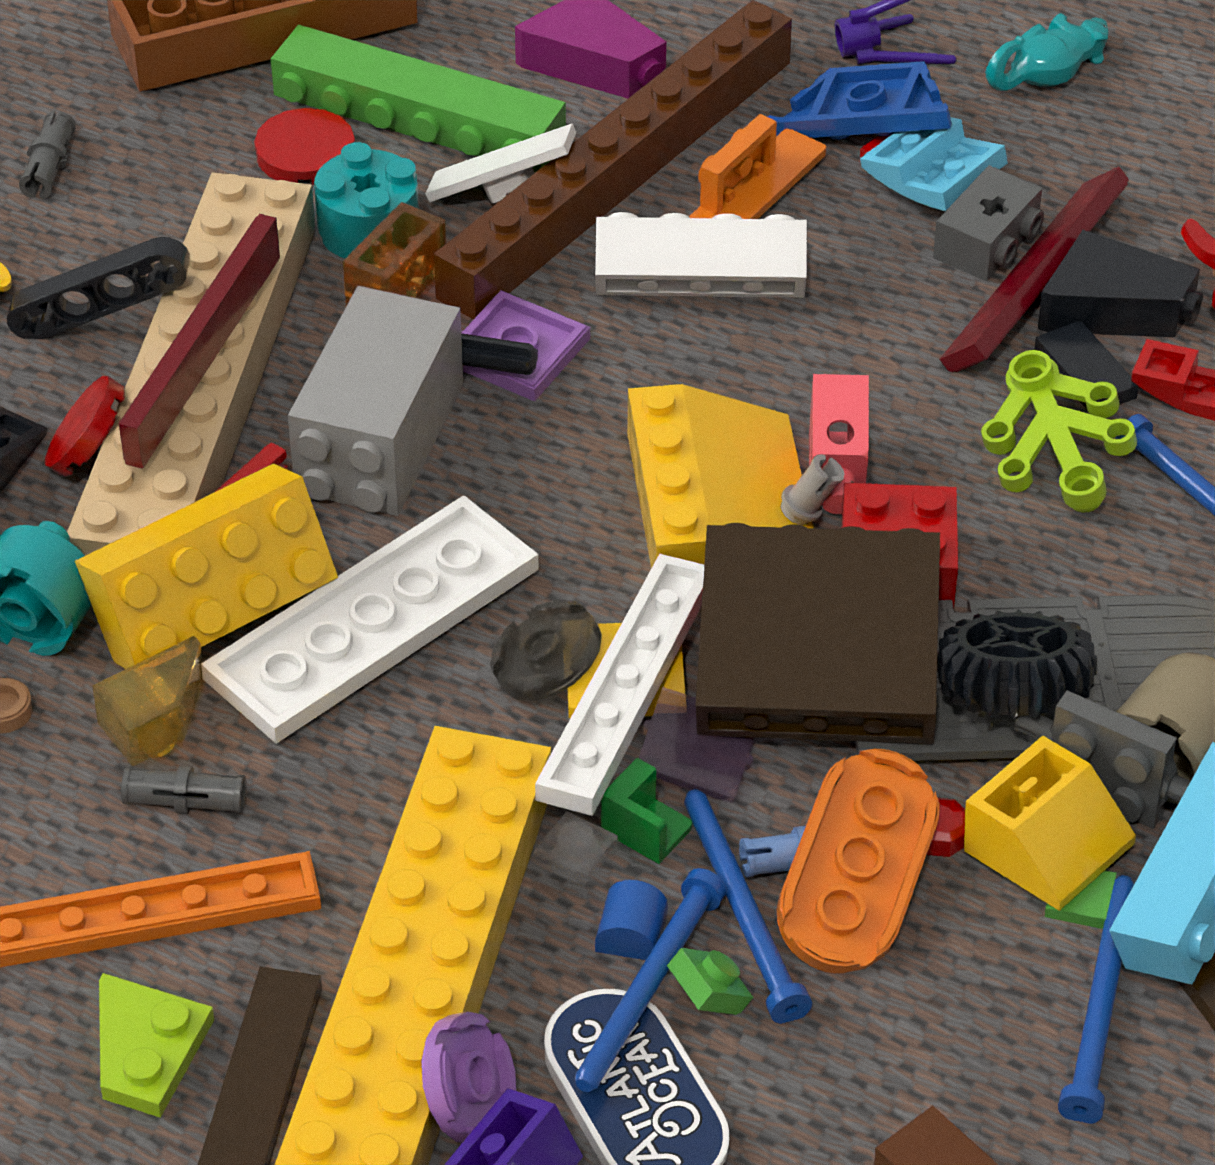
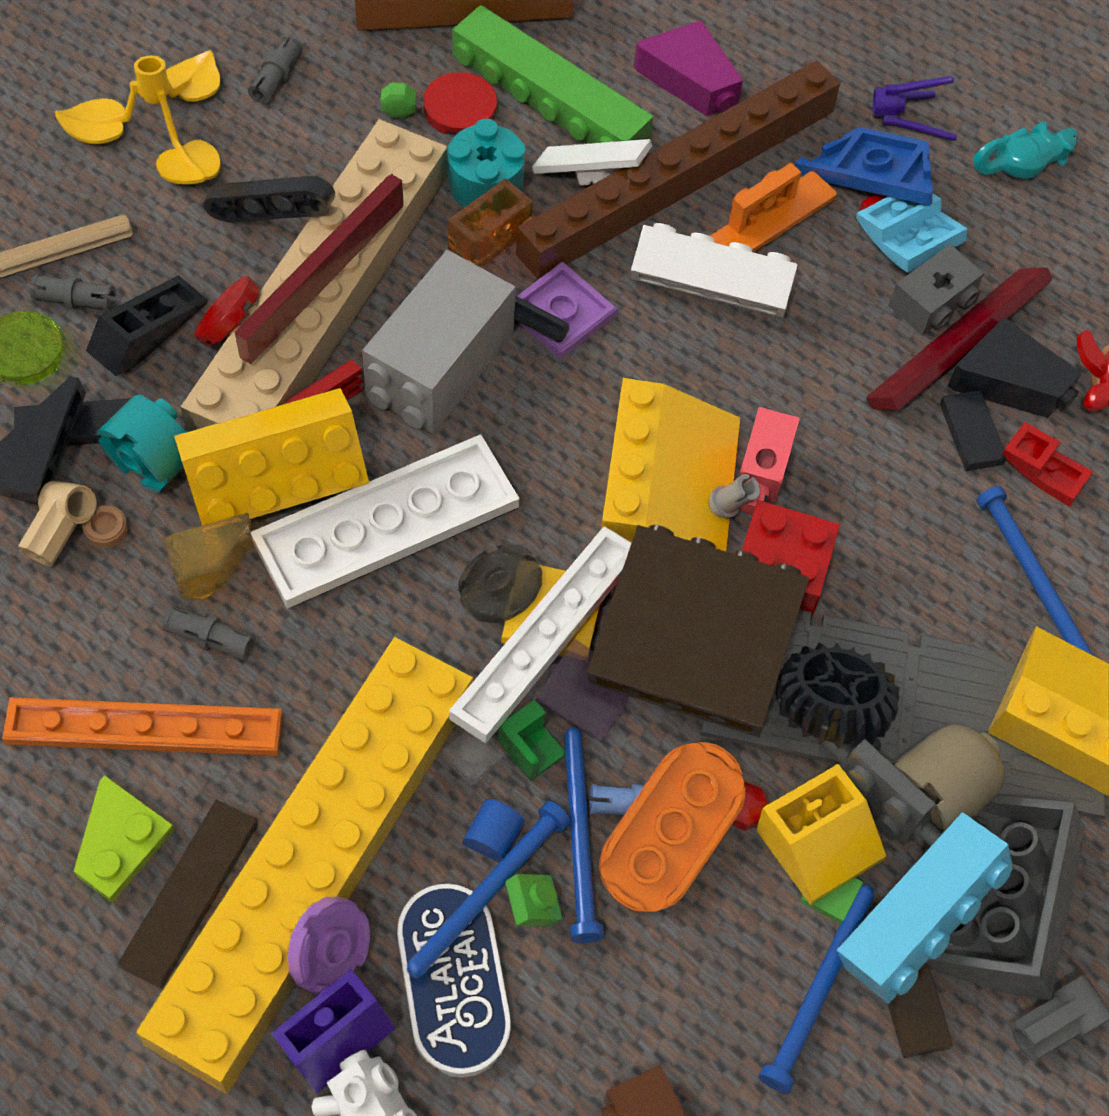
camera: 10 degrees right, 15 degrees up
lime plant [981,350,1137,513] -> none
none -> bright green tile [381,83,417,118]

